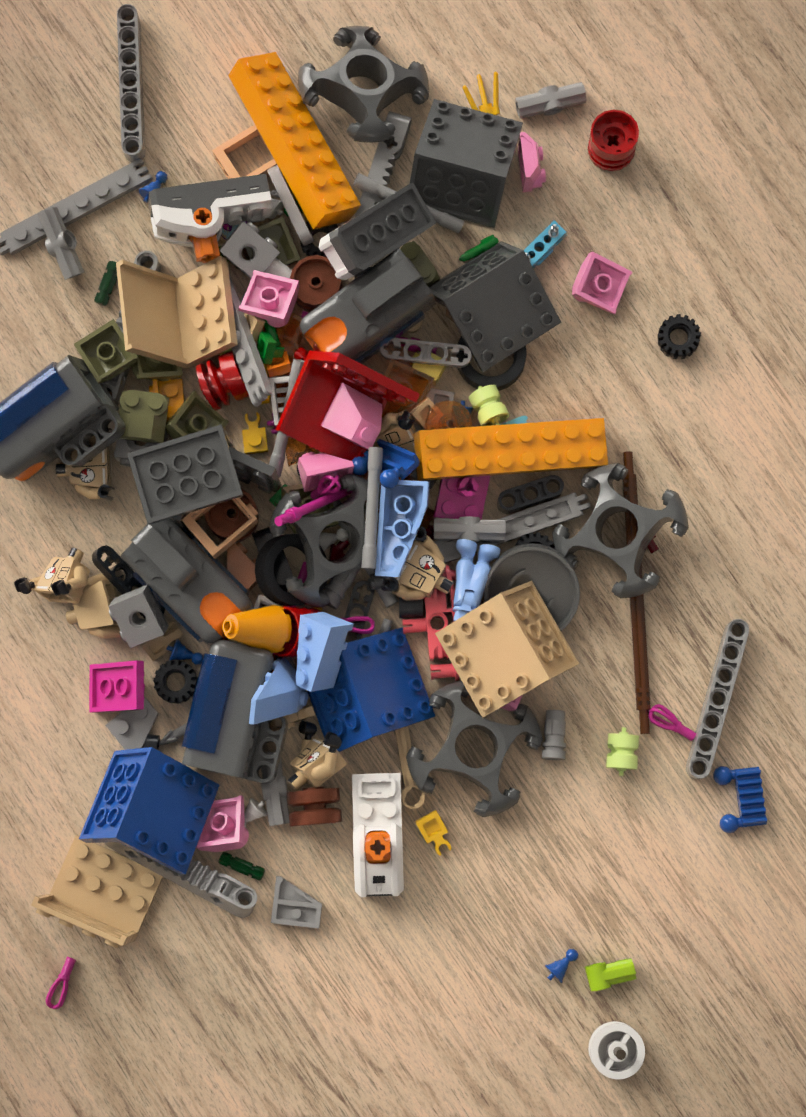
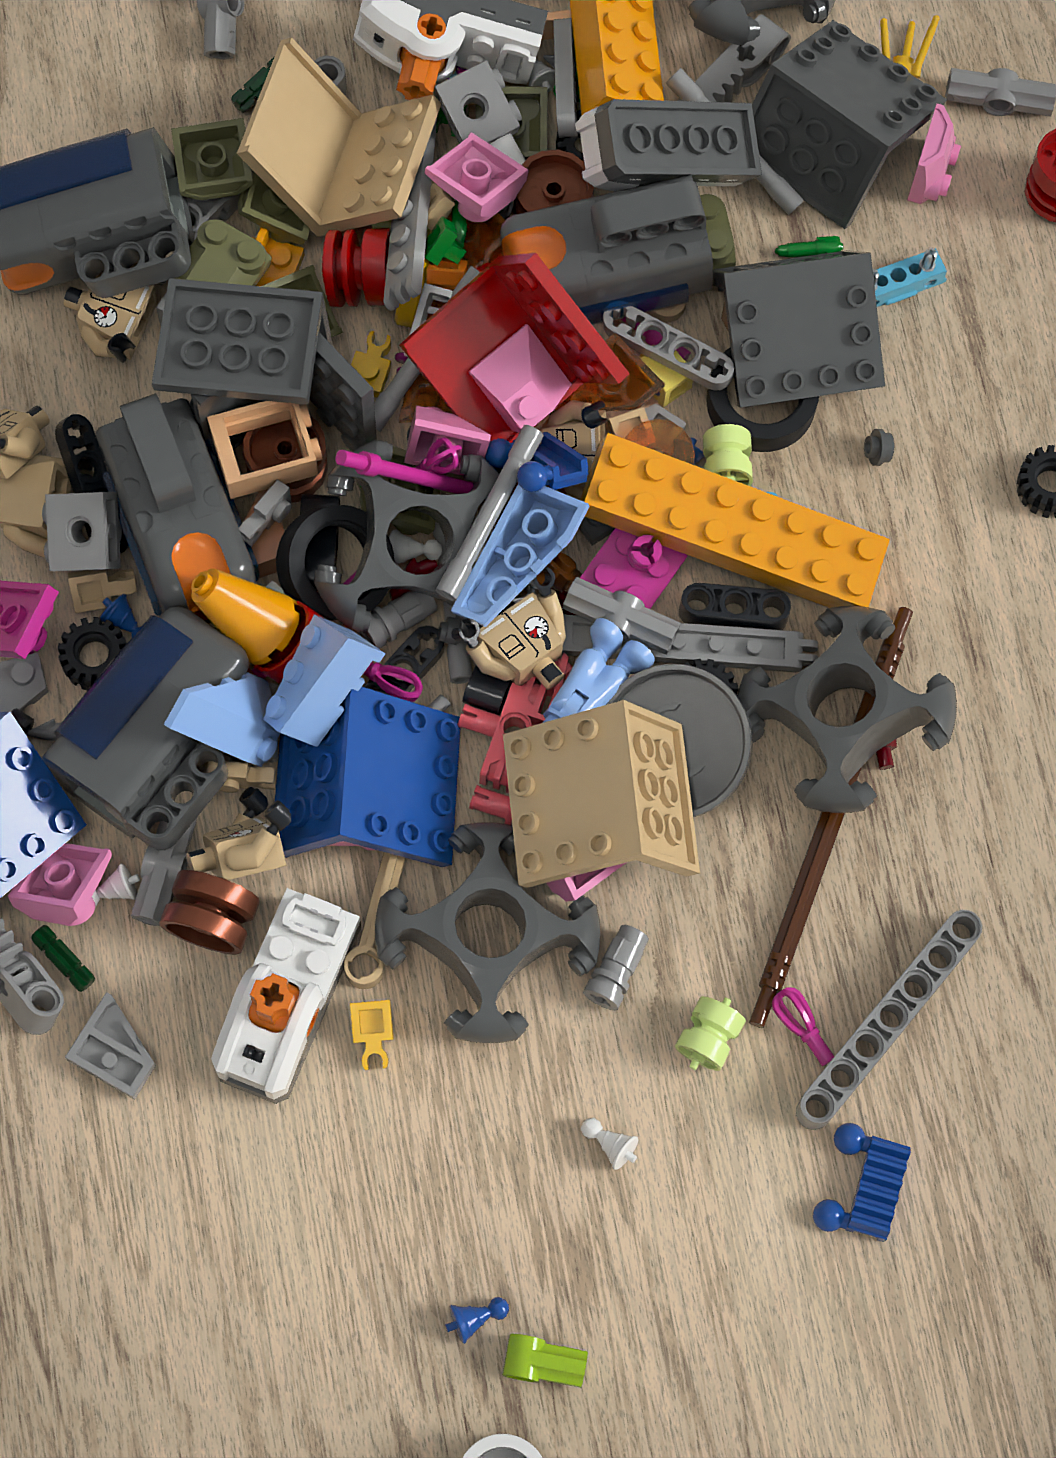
camera: 20 degrees right, 10 degrees down
bright pink slope [572,252,632,314] -> none
none -> light grey plate [239,479,292,547]
none -> white piece [581,1118,638,1170]
none -> dark grey plate [864,429,895,466]

